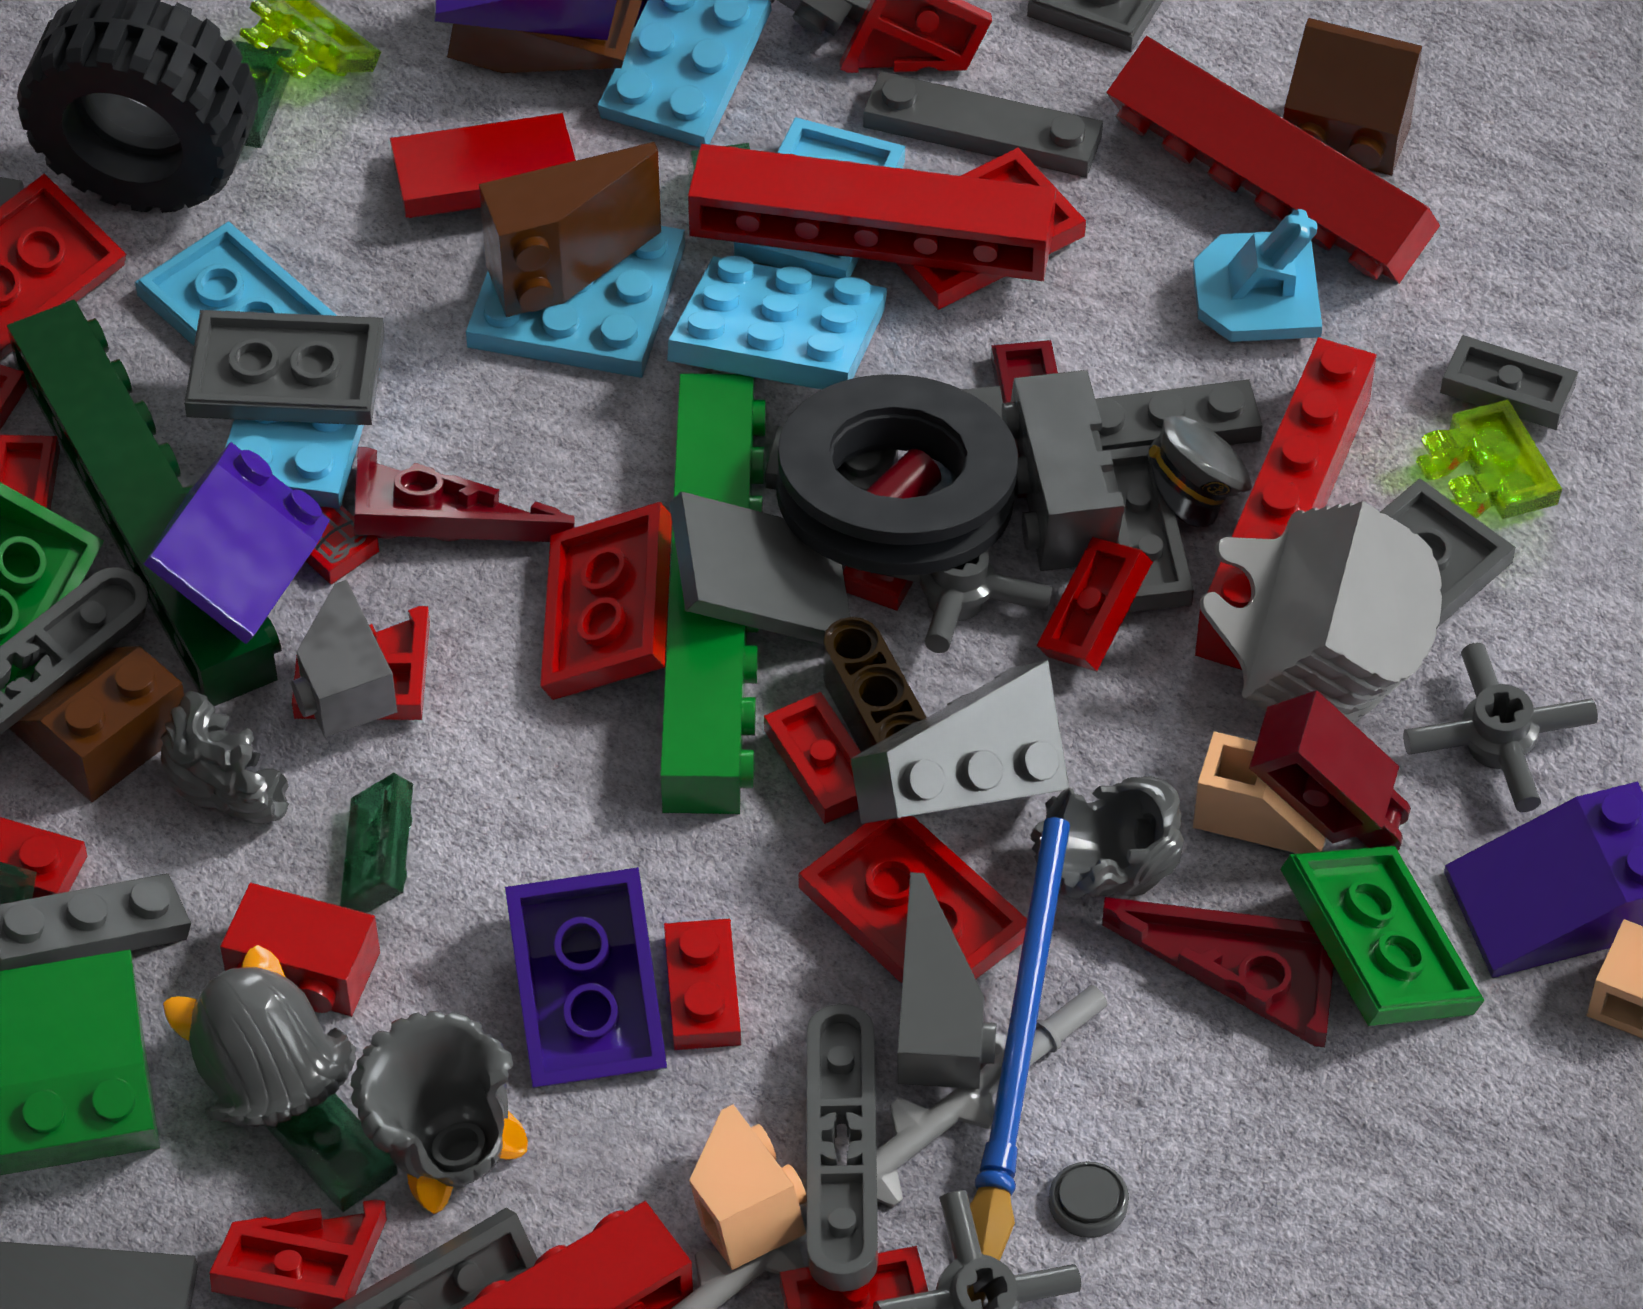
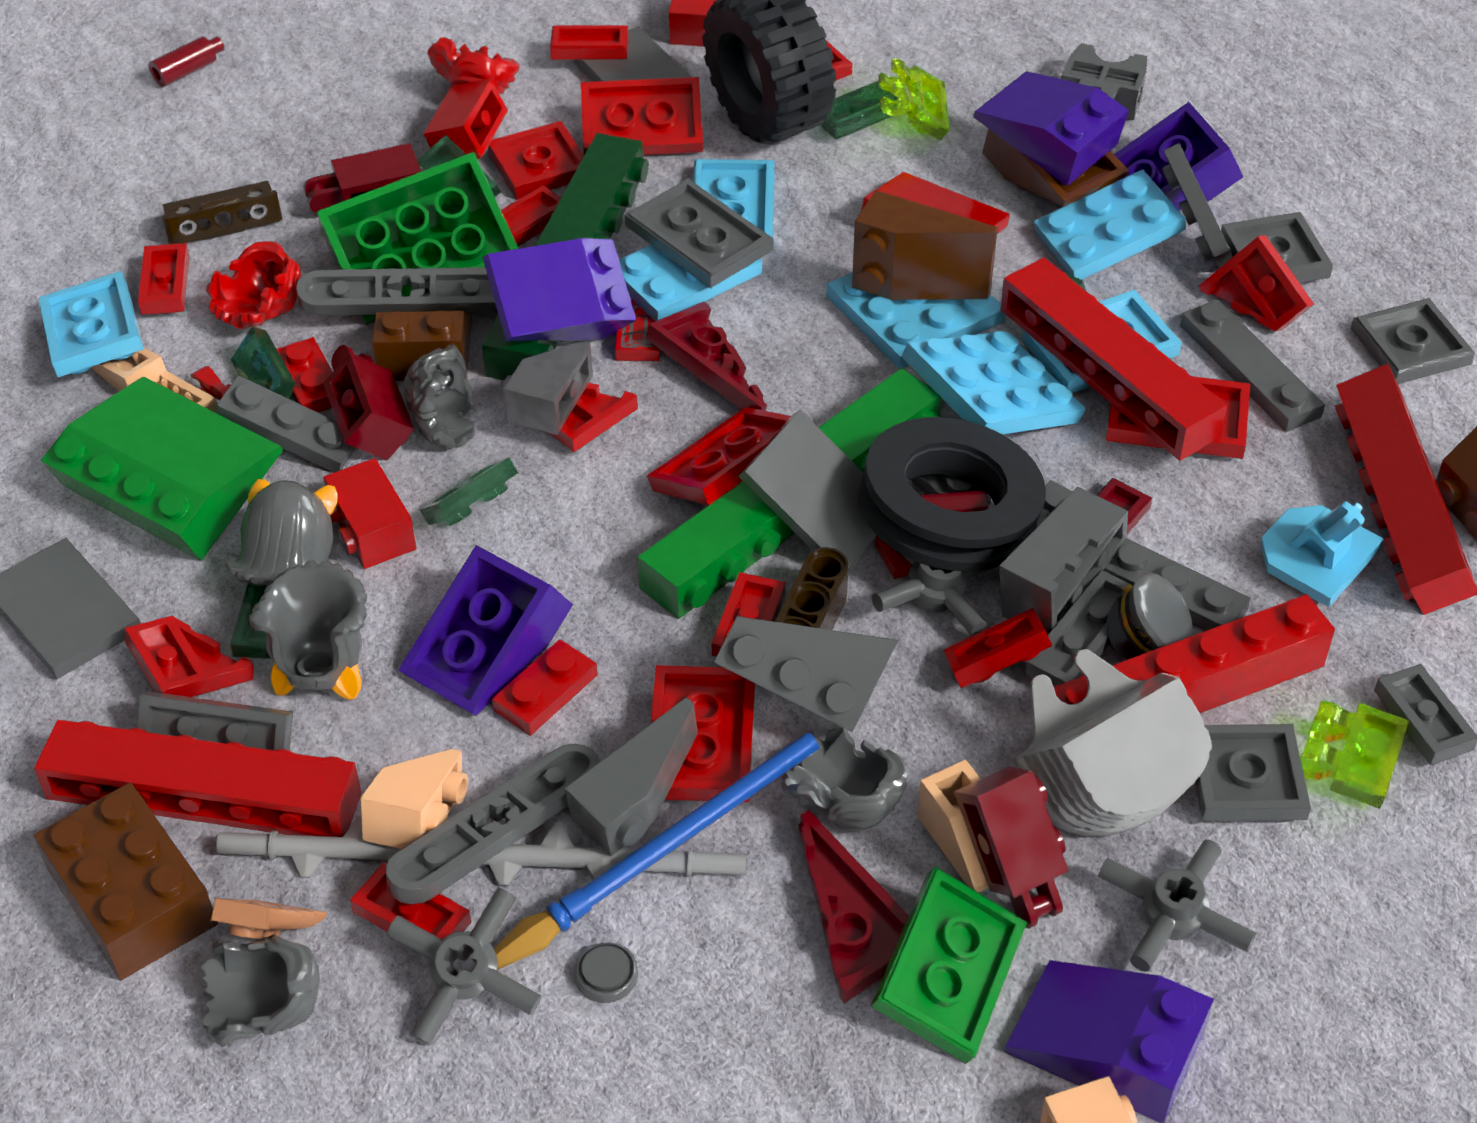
camera: 45 degrees right, 5 degrees down
none -> dark red brick [323,345,415,460]

